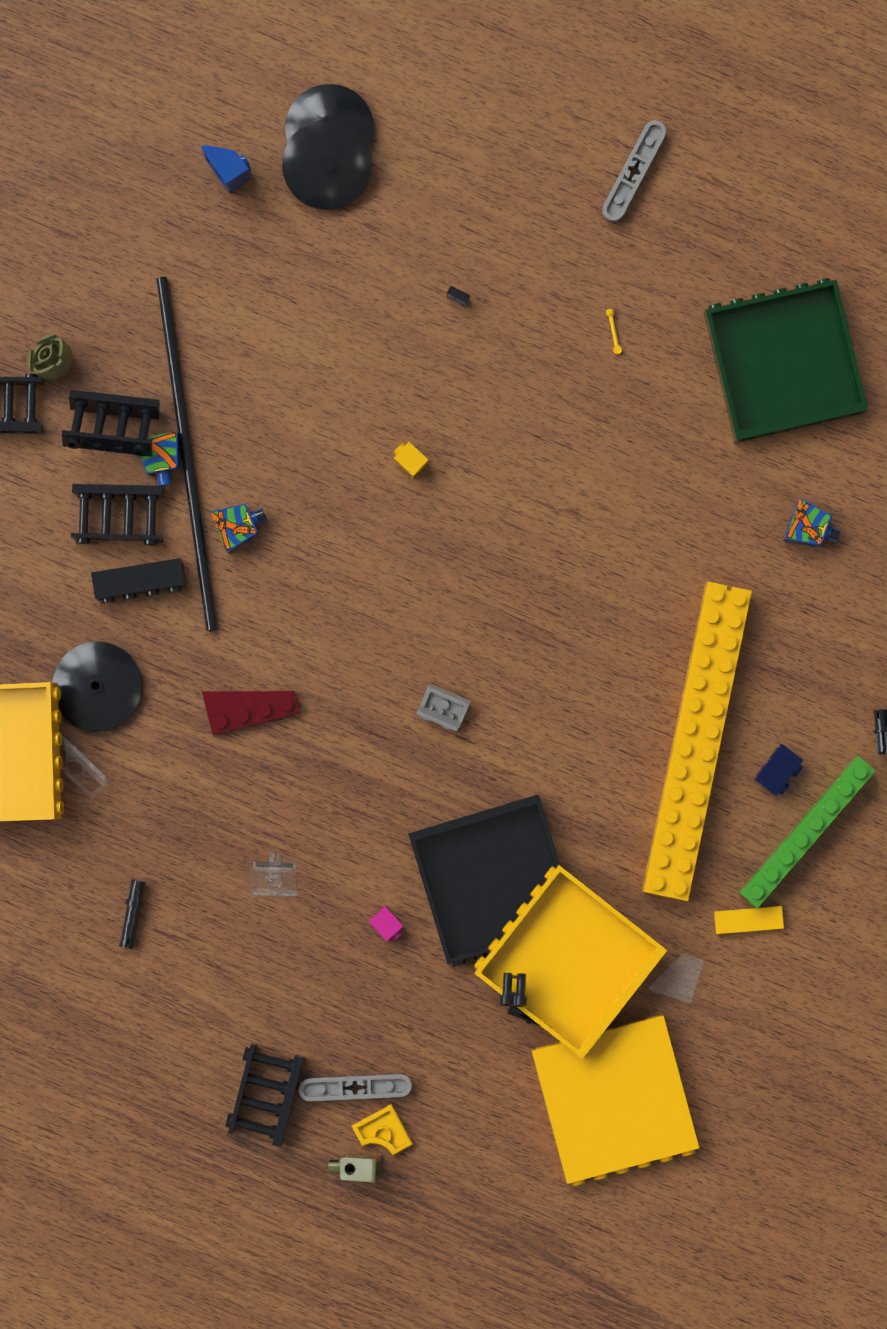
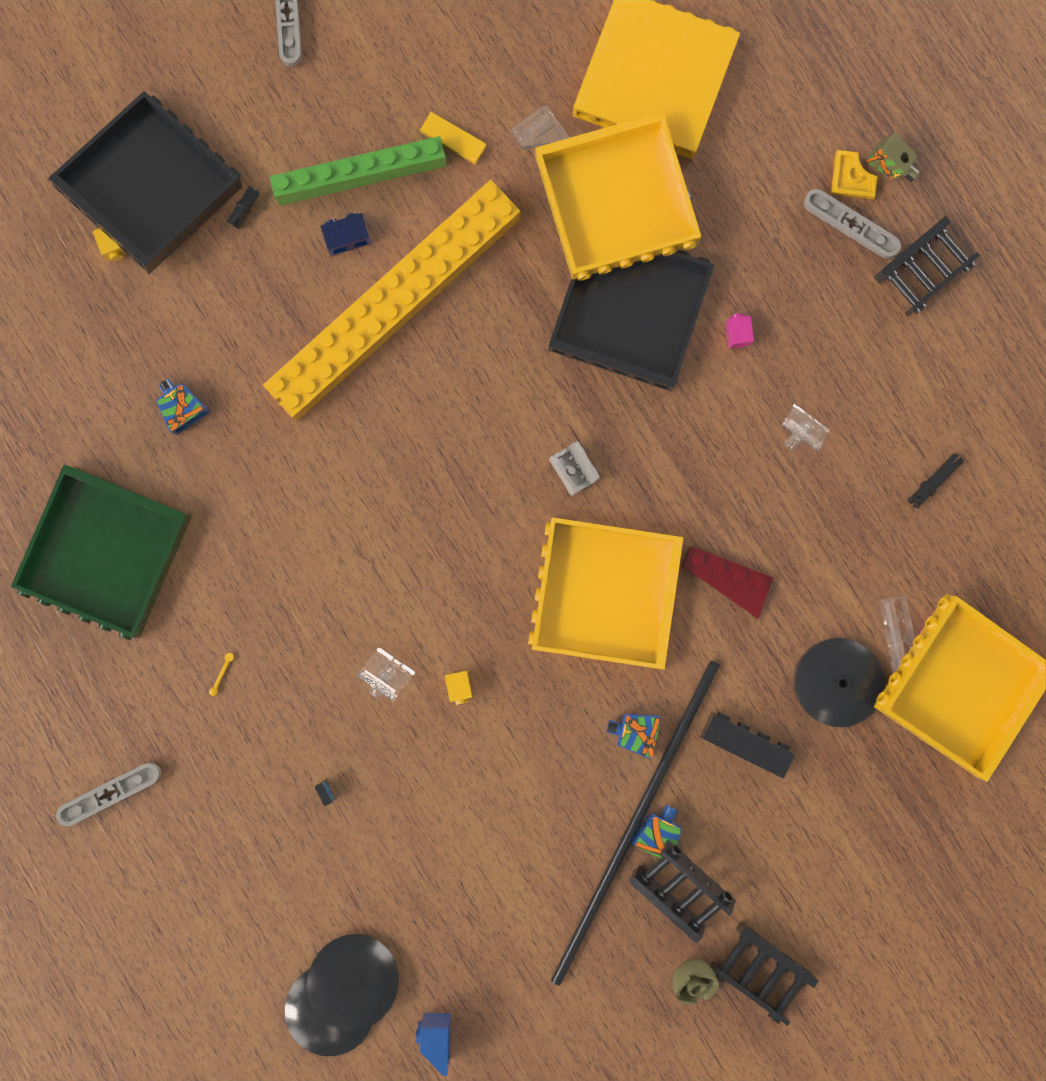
camera: 145 degrees left, 0 degrees up
black fence [71,484,164,546] -> none
black piece [499,973,527,1007] -> none
none -> clear tile [357,648,415,701]
none -> yellow panel [528,518,683,670]

